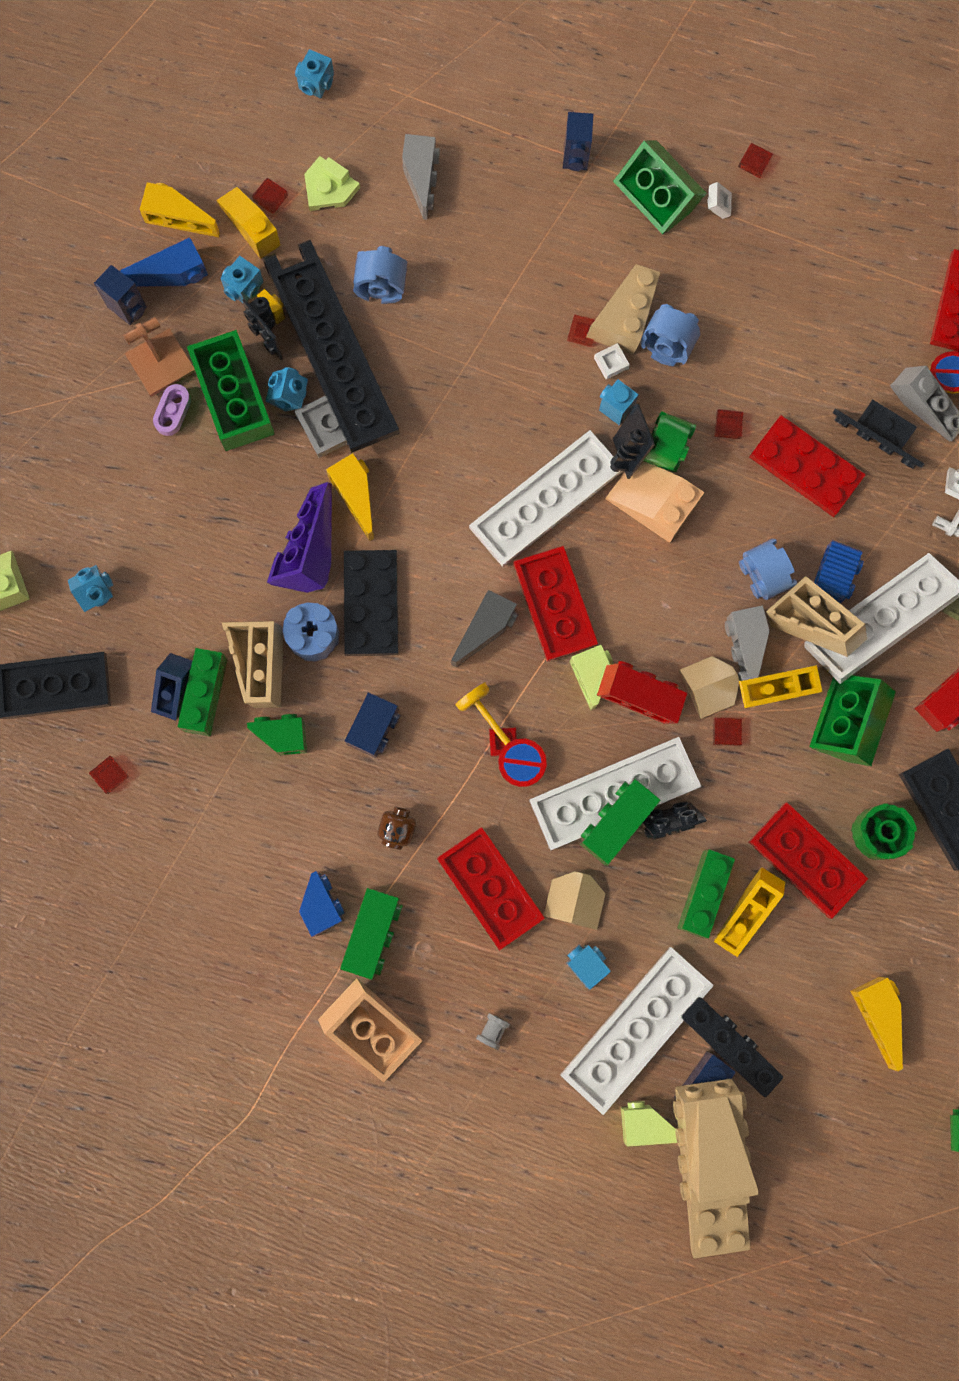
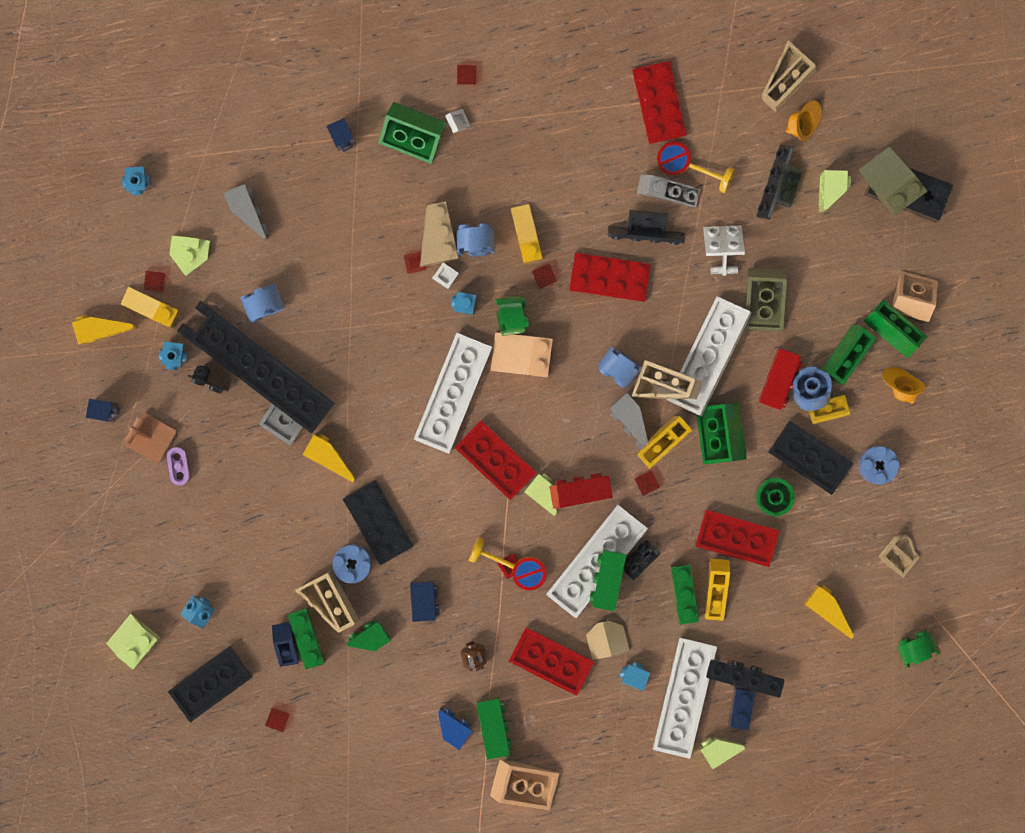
camera: 25 degrees left, 10 degrees up
blue slope [120,237,208,287] -> none
green brick [187,330,275,451] -> none
yellow plate [257,289,285,325] -> none
dark azure brick [265,367,308,412] -> none
dark purple wedge [267,482,332,593] -> none
dark grey slope [451,590,519,667] -> none
light grey bush [476,1013,510,1050] -> none
black hinge [610,404,655,479] -> none
tan wedge [673,1079,758,1258] -> none
tan slope [679,656,739,719] -> none
blue brick [814,540,864,604] -> none
none -> yellow slope [511,204,542,264]

